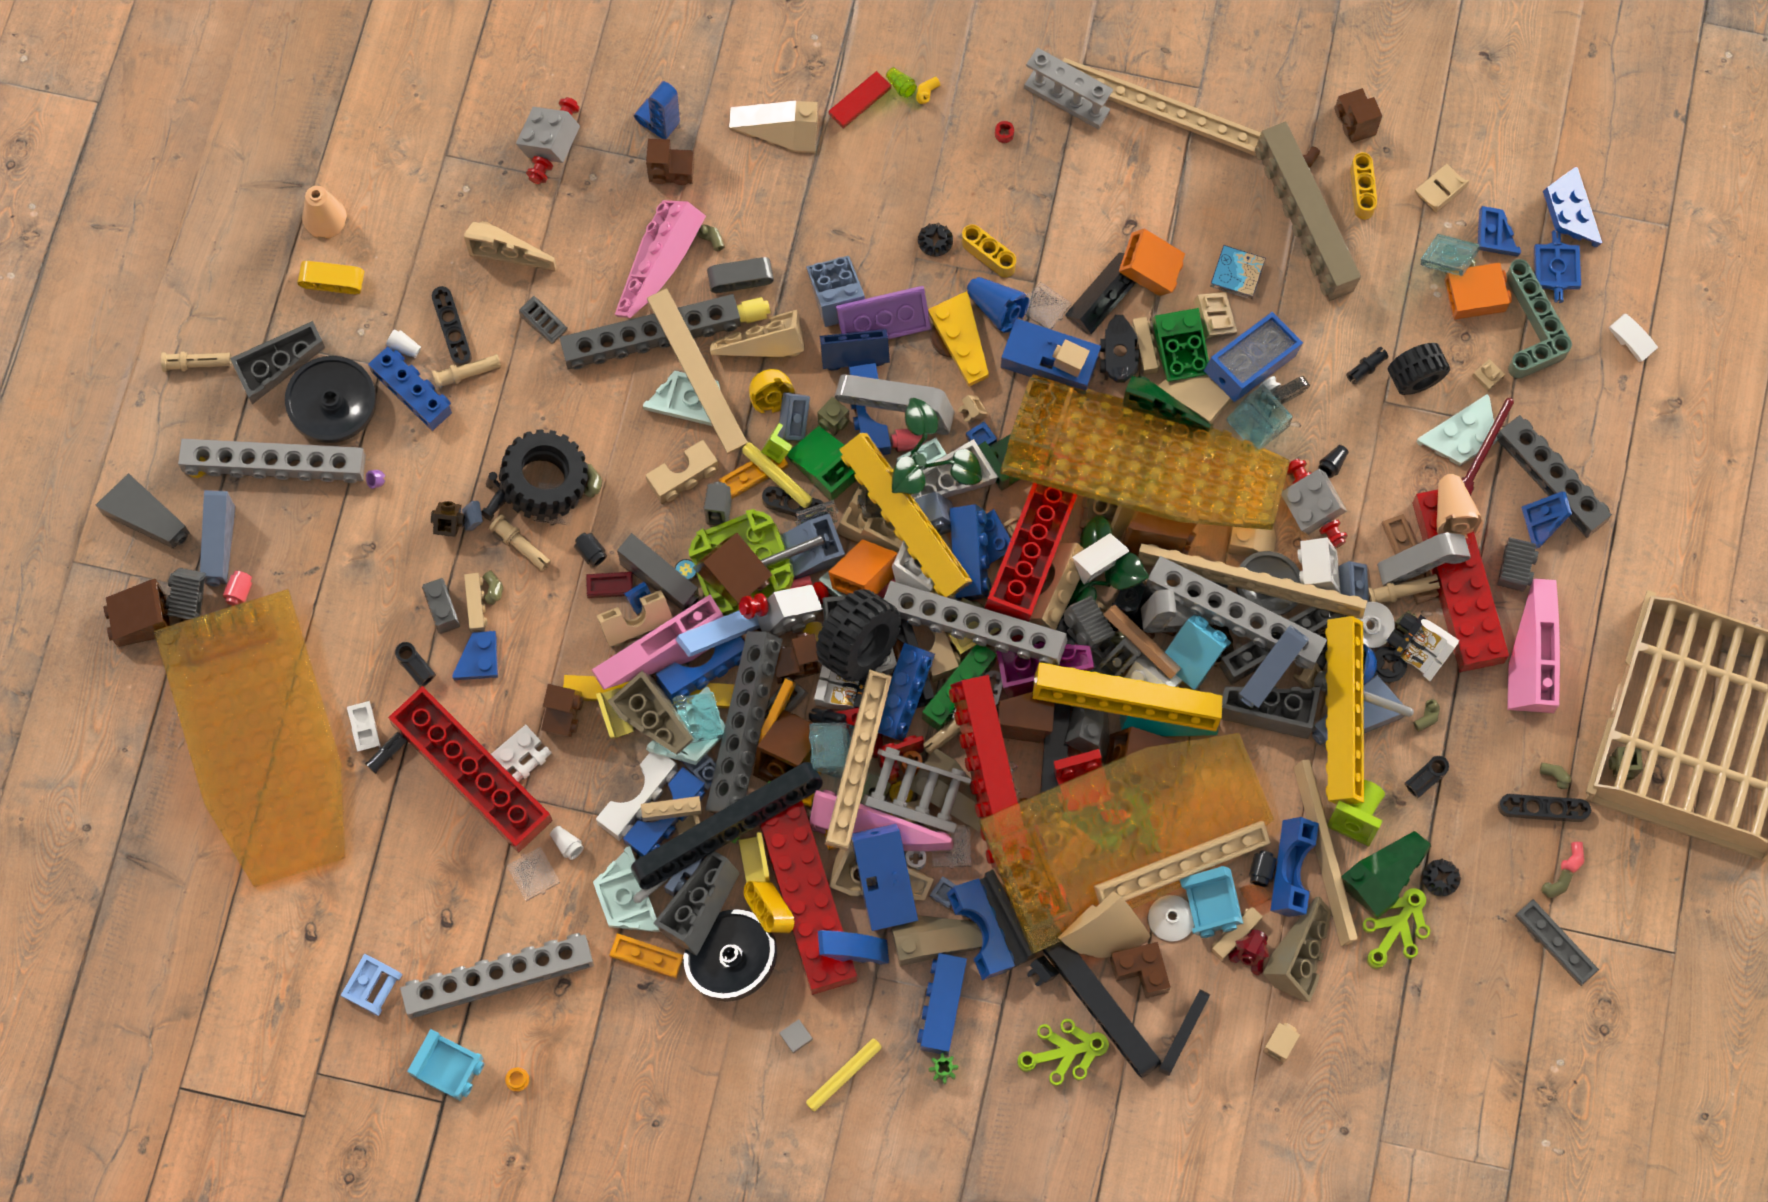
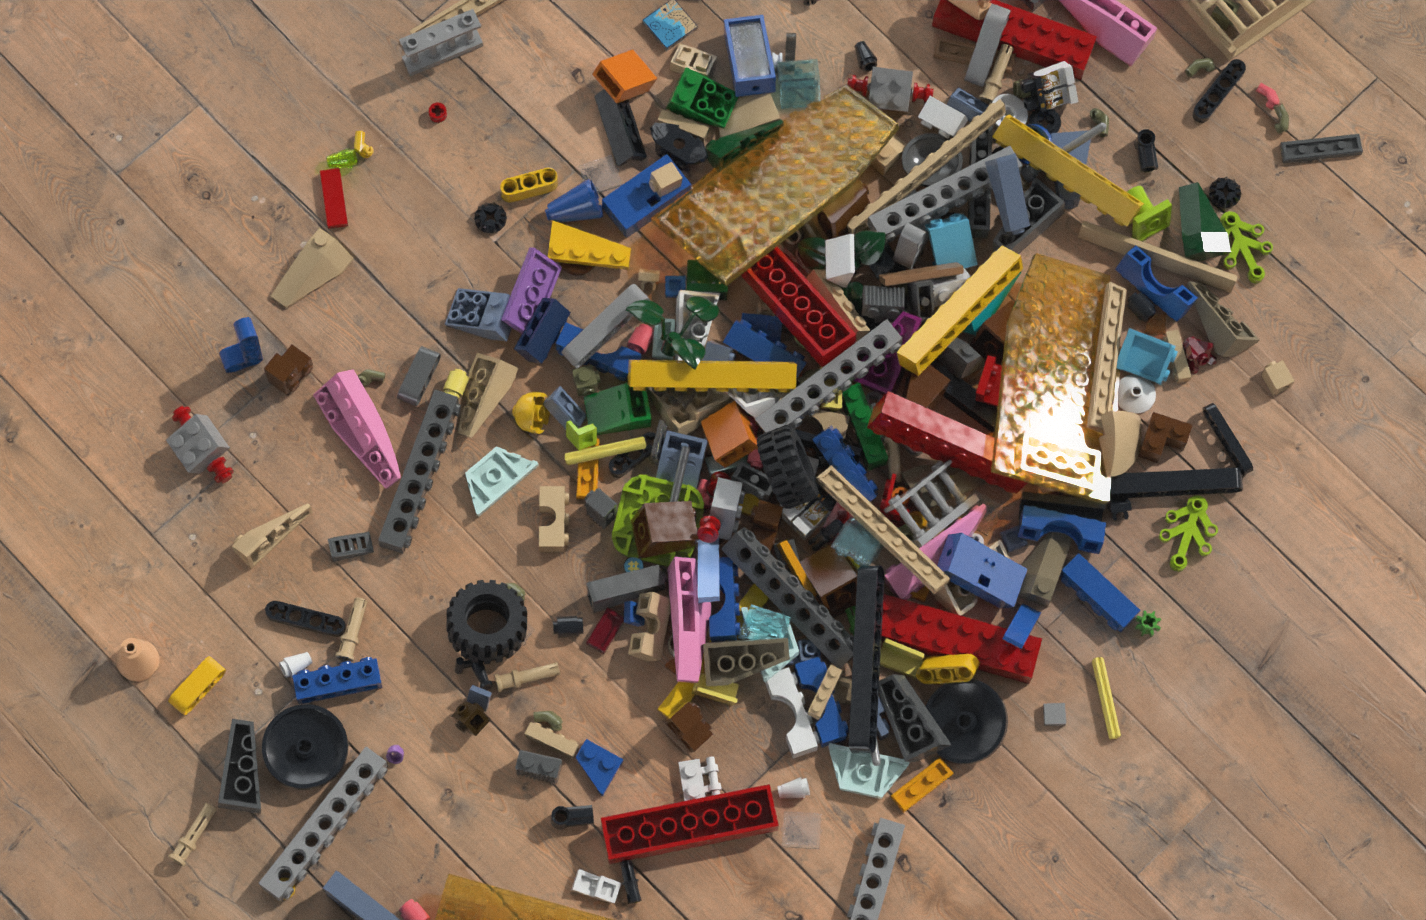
camera: 60 degrees left, 0 degrees up
tan tile [647,288,748,455] -> none

